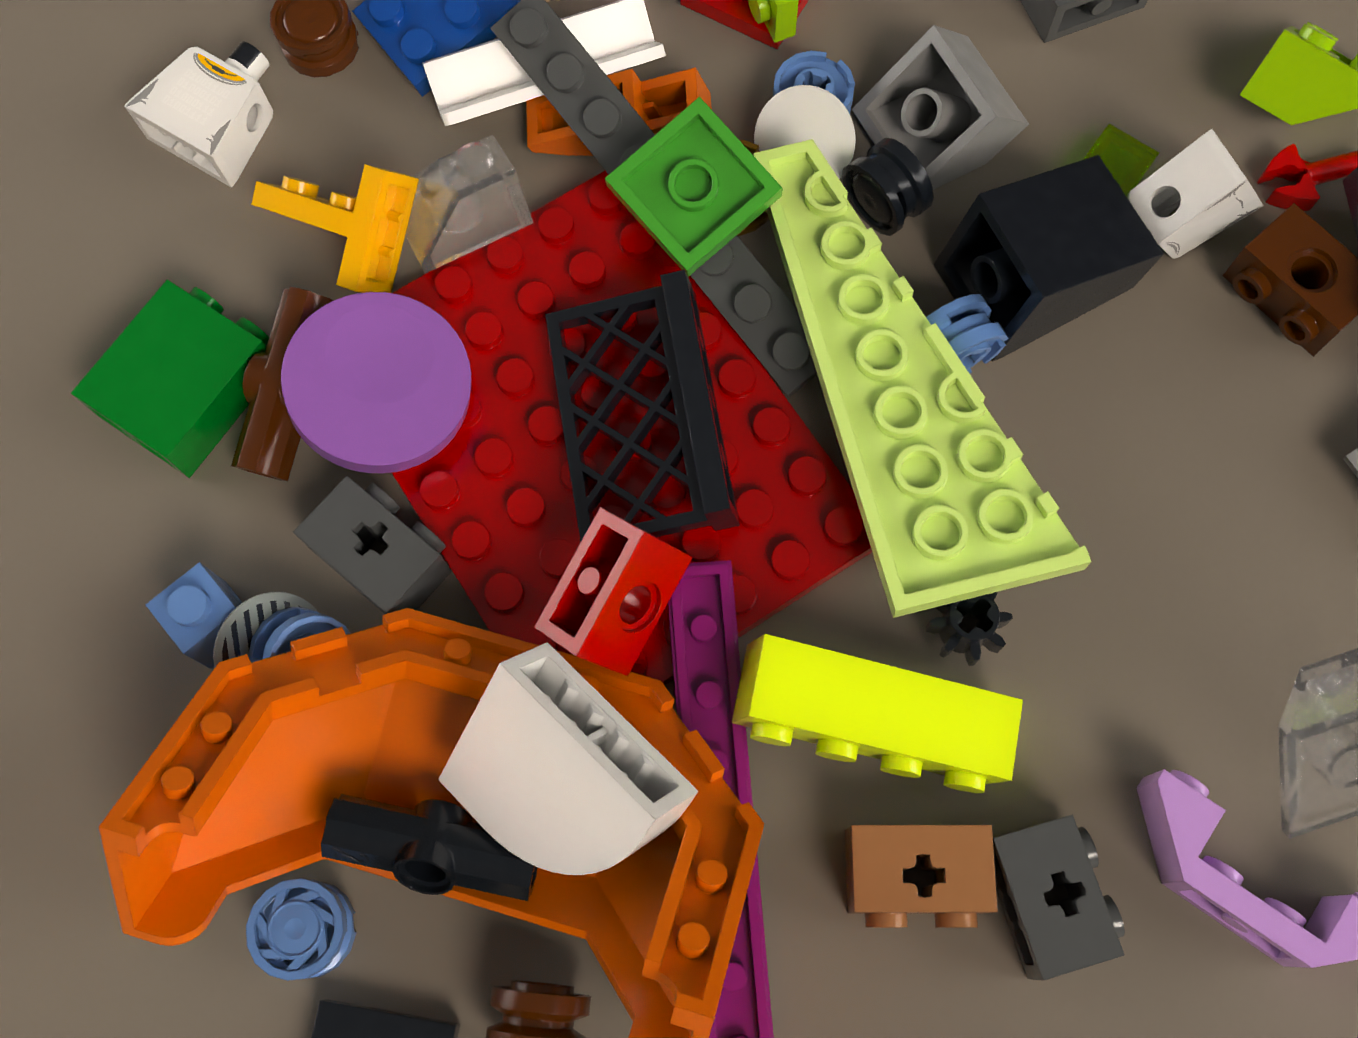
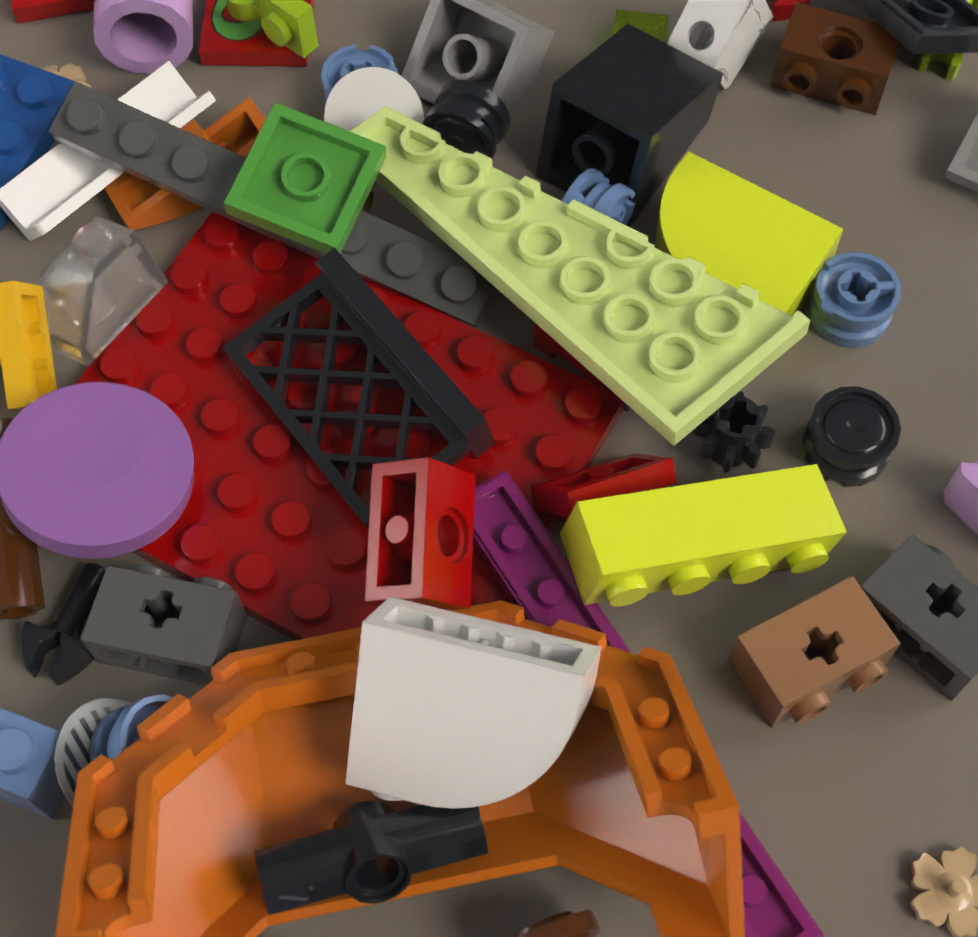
camera: 30 degrees left, 10 degrees down
none -> black bar [22,562,106,686]
none -> red plate [531,453,677,523]
none -> neon yellow brick [655,151,844,316]
none -> black wheel [802,386,901,487]
none -> medium blue wheel [807,252,901,348]

